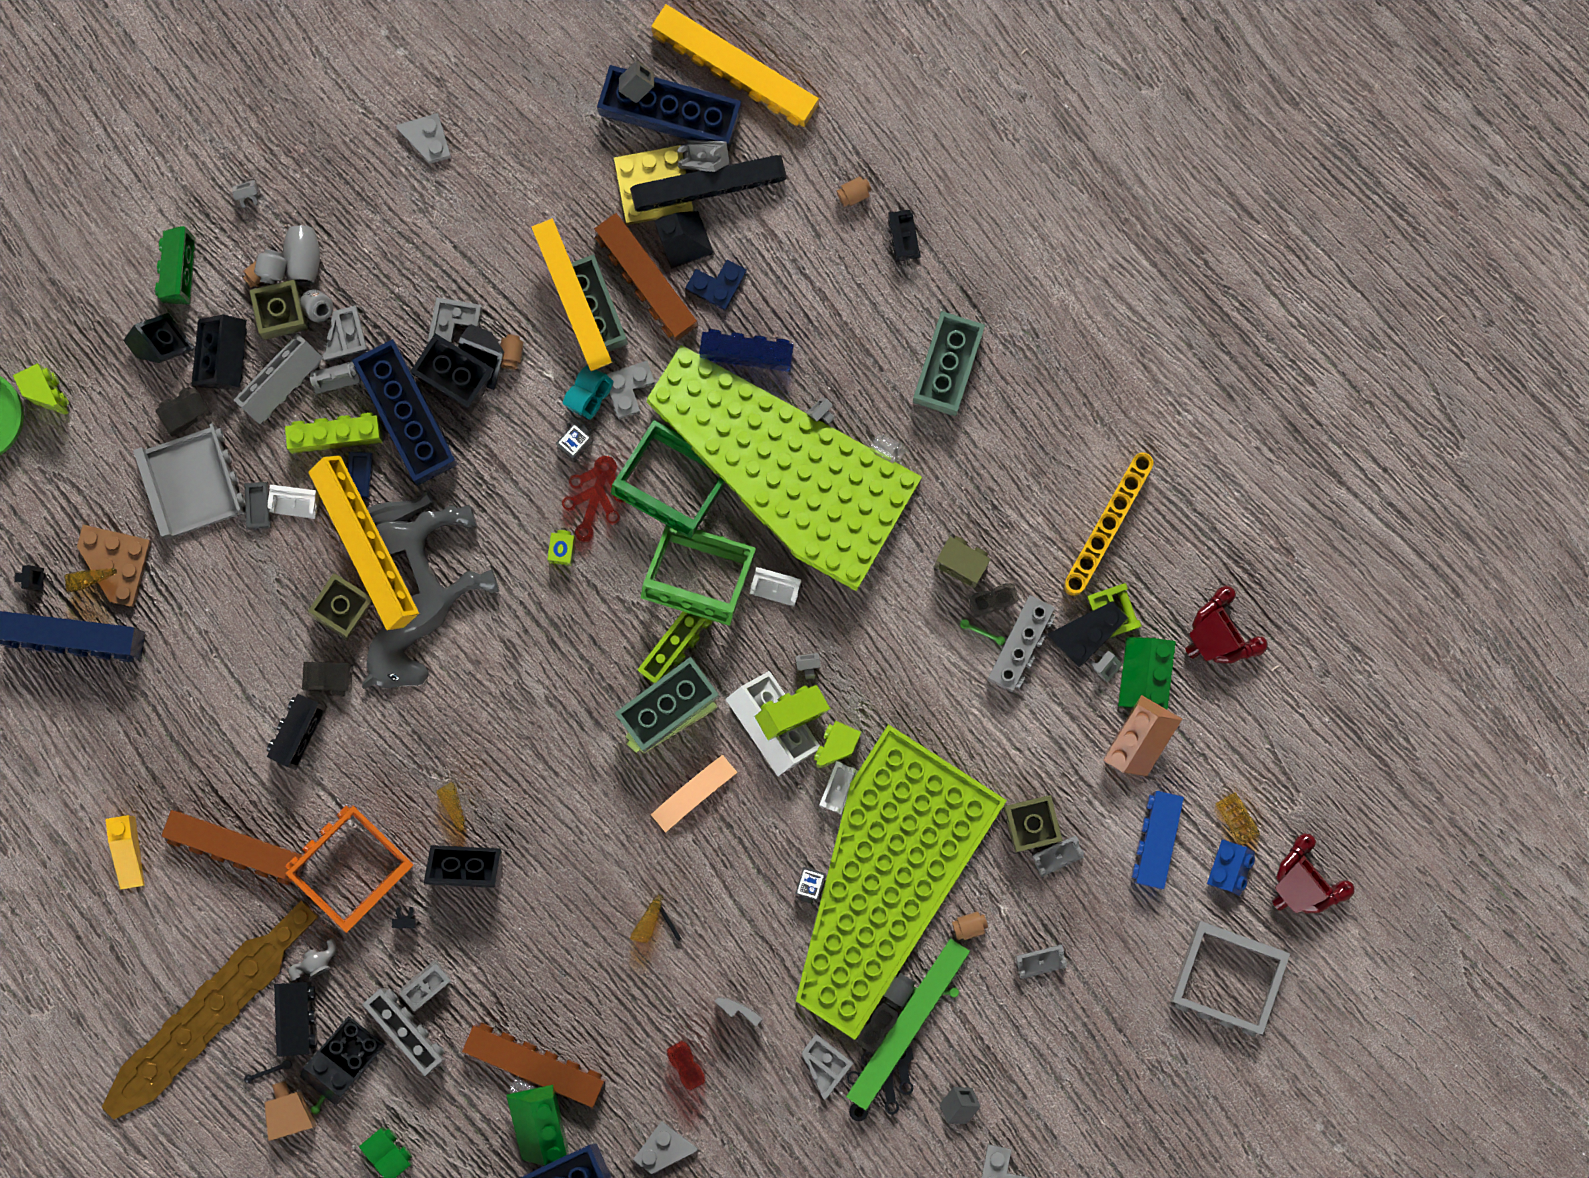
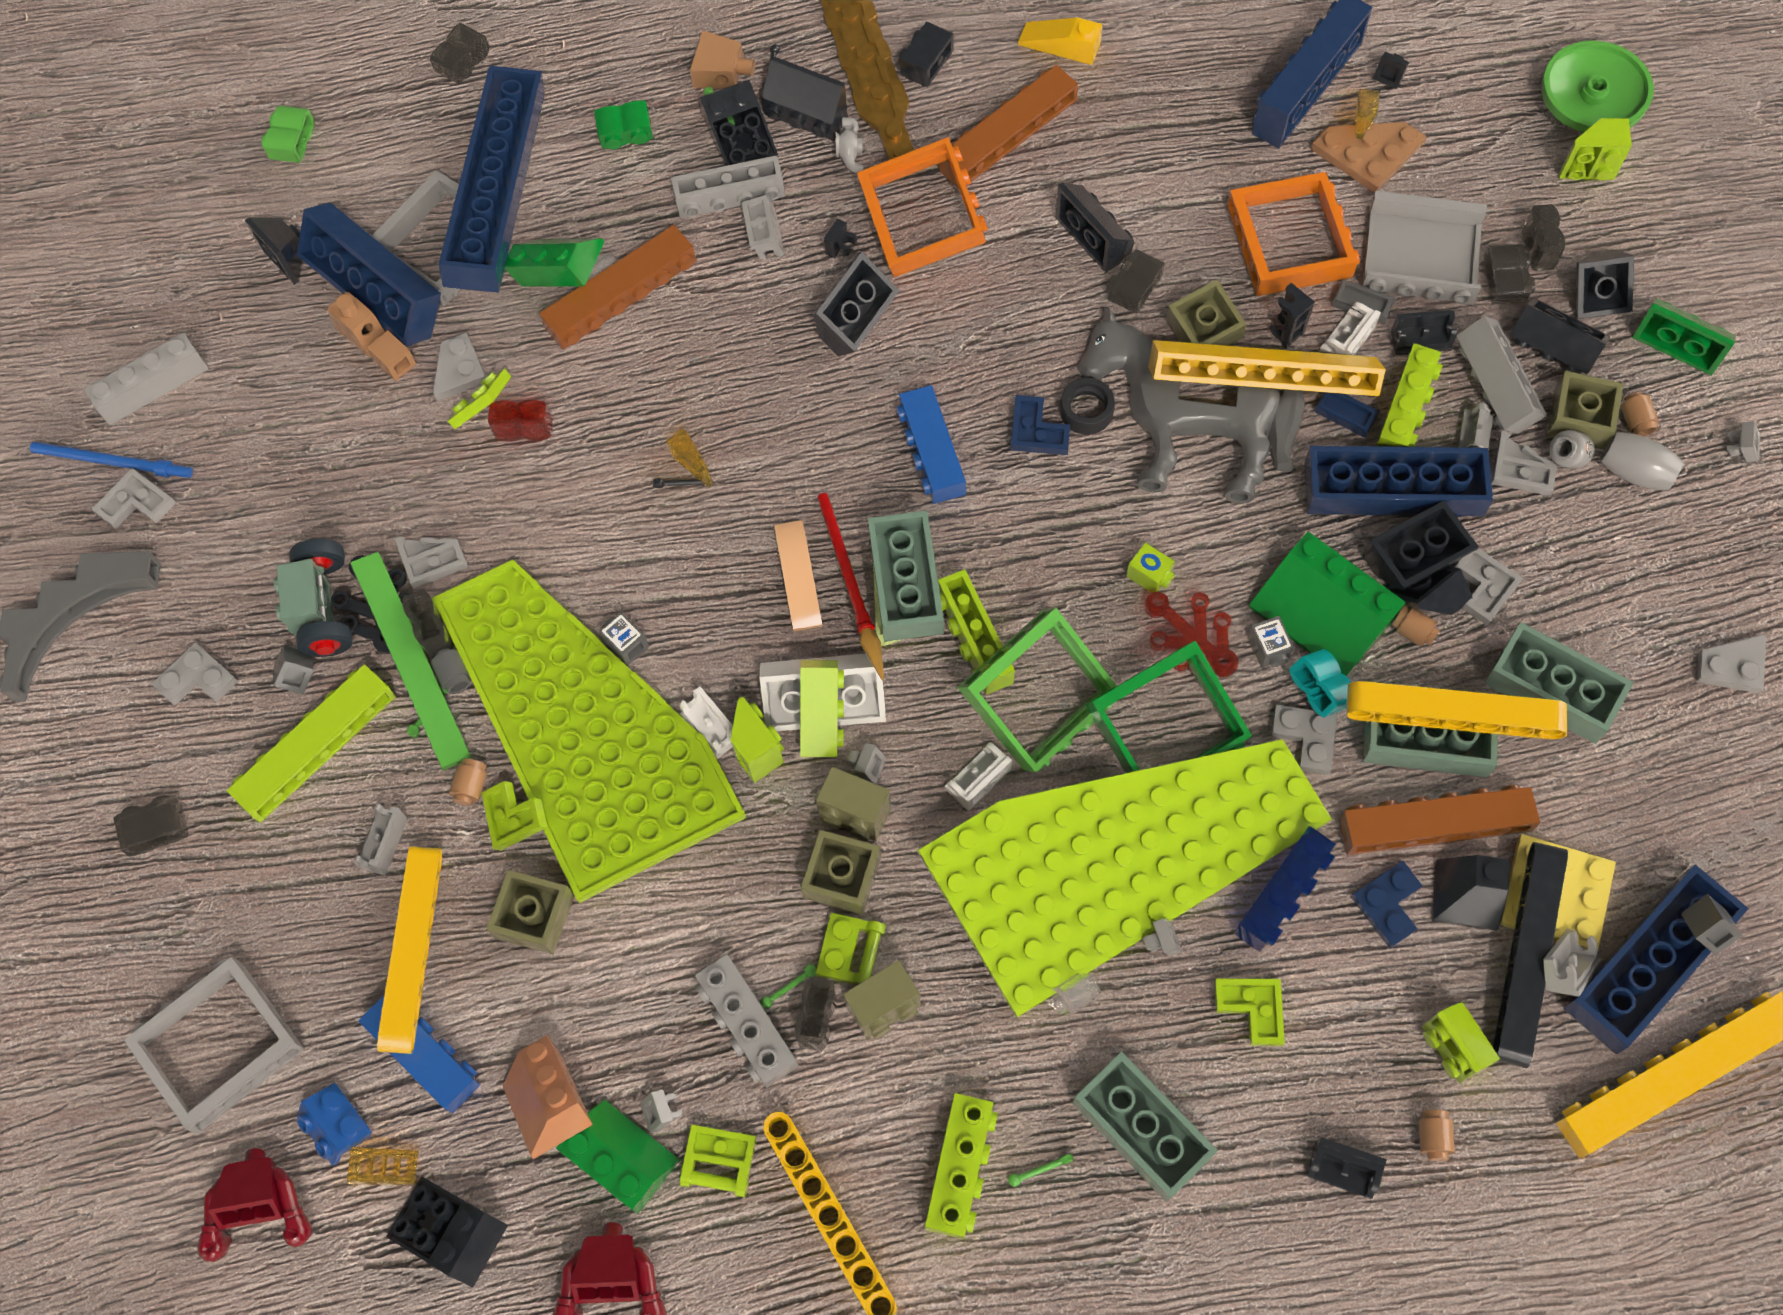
camera: 120 degrees right, 15 degrees down
light grey head [254,249,287,285] -> none
clear yellow slope [436,782,467,832] -> none
light grey slope [715,996,763,1026] -> none
light grey hinge [1032,835,1084,877] -> none
black wing [1047,601,1129,667] -> none
none -> clear smoke brick [113,795,189,857]
none -> lime brick [226,664,396,823]
none -> brick [274,539,352,657]
none -> yellow beam [377,846,442,1054]
none -> black slope [386,1176,508,1287]
none -> lime plate [447,368,512,429]
none -> lime plate [481,781,548,851]
none -> olive brick [801,830,881,915]
none -> olive brick [816,767,891,841]
none -> lime plate [816,913,886,985]
none -> red piece [817,493,884,680]
none -> blue brick [896,385,966,504]
none -> black brick [898,21,954,88]
none -> lime brick [925,1093,998,1240]
none -> bright green hinge [1008,1154,1074,1187]
none -> dark blue plate [1011,395,1070,455]
none -> black tyre [1060,378,1115,435]
none -> lime plate [1214,979,1285,1046]
none -> orange window [1227,172,1359,296]
none -> green slope [1248,531,1406,677]
none -> black hinge [1270,283,1315,349]
none -> black hinge [1391,310,1457,355]
none -> lime slope [1422,1001,1500,1084]
none -> sand green brick [1484,622,1634,744]
none -> clear smoke brick [1522,204,1565,271]

